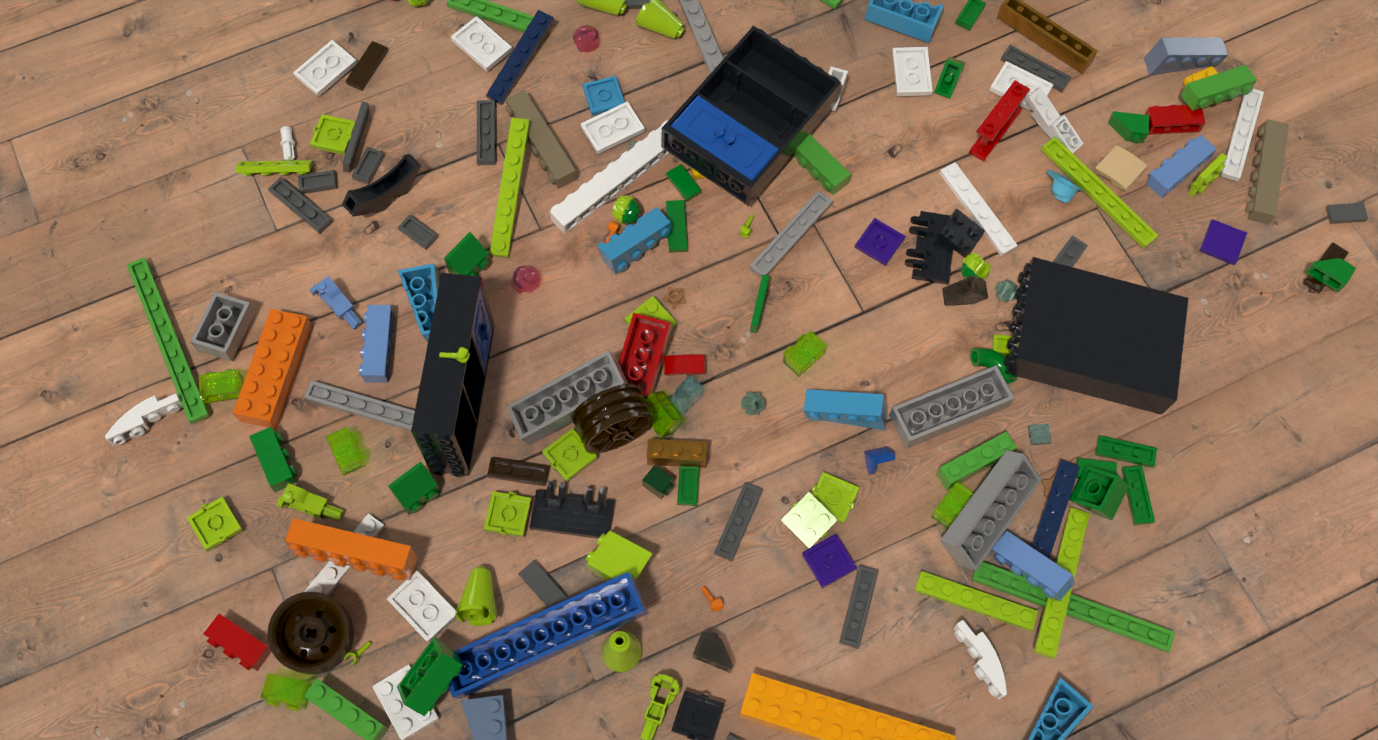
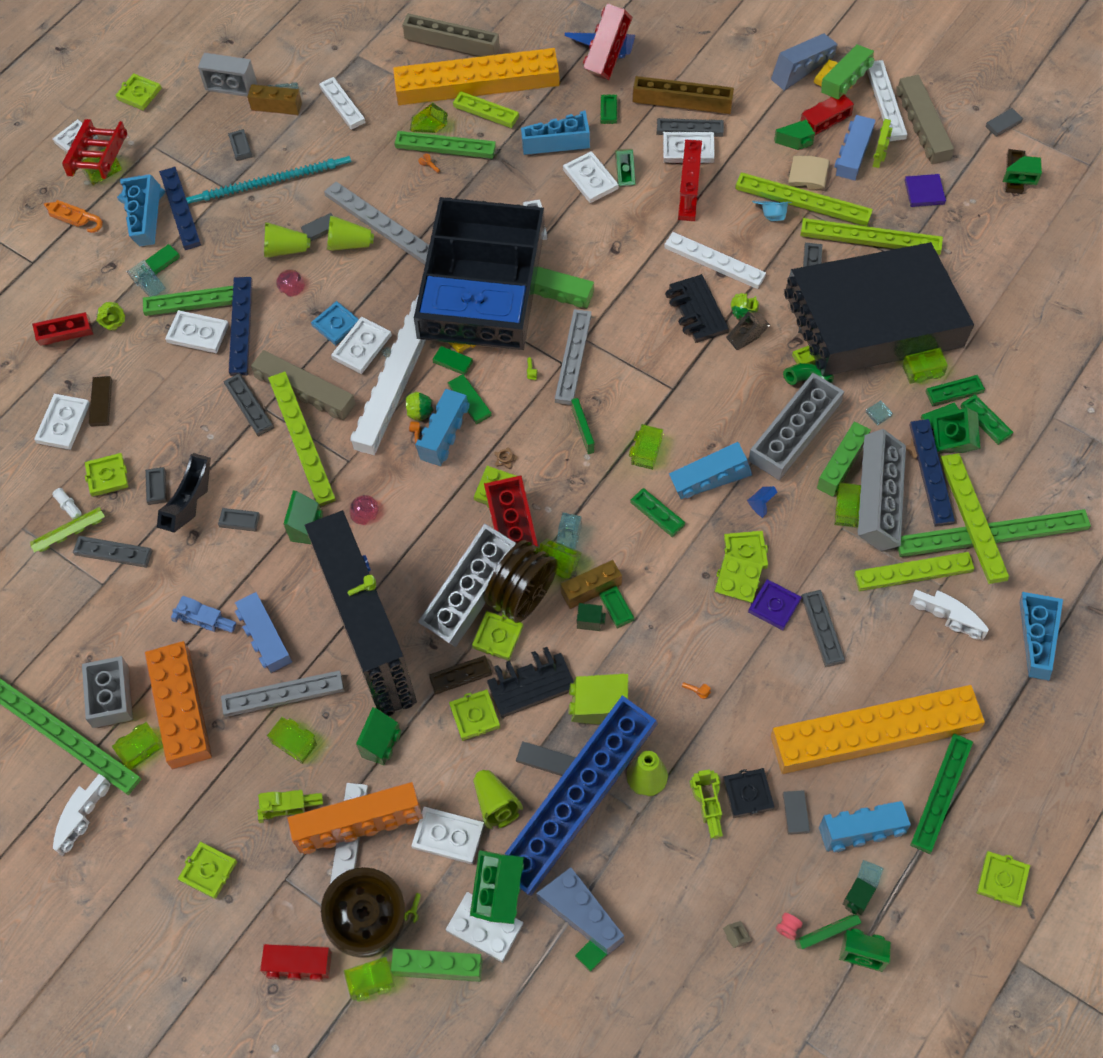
camera: 25 degrees left, 5 degrees down
green brick [249,426,297,492] -> none
dark grey tile [298,170,337,194] -> none
dark grey tile [343,101,369,173] -> none
dark azure wedge [397,263,441,343] -> none
red slope [664,354,706,376] -> none
clear smoke slope [693,631,733,674] -> none
dark grey tile [714,482,763,562] -> none
sand green gear [741,392,765,415] -> none
dark purple tile [854,218,906,266] -> none
black plate [937,208,985,258] -> none
medium blue brick [992,531,1075,601] -> none
sand green gear [994,279,1018,302] -> none
white slope [1025,87,1084,153] -> none
none -> green tile [630,488,685,537]
none -> lime plate [800,218,943,255]
none -> clear neon green brick [902,348,948,384]

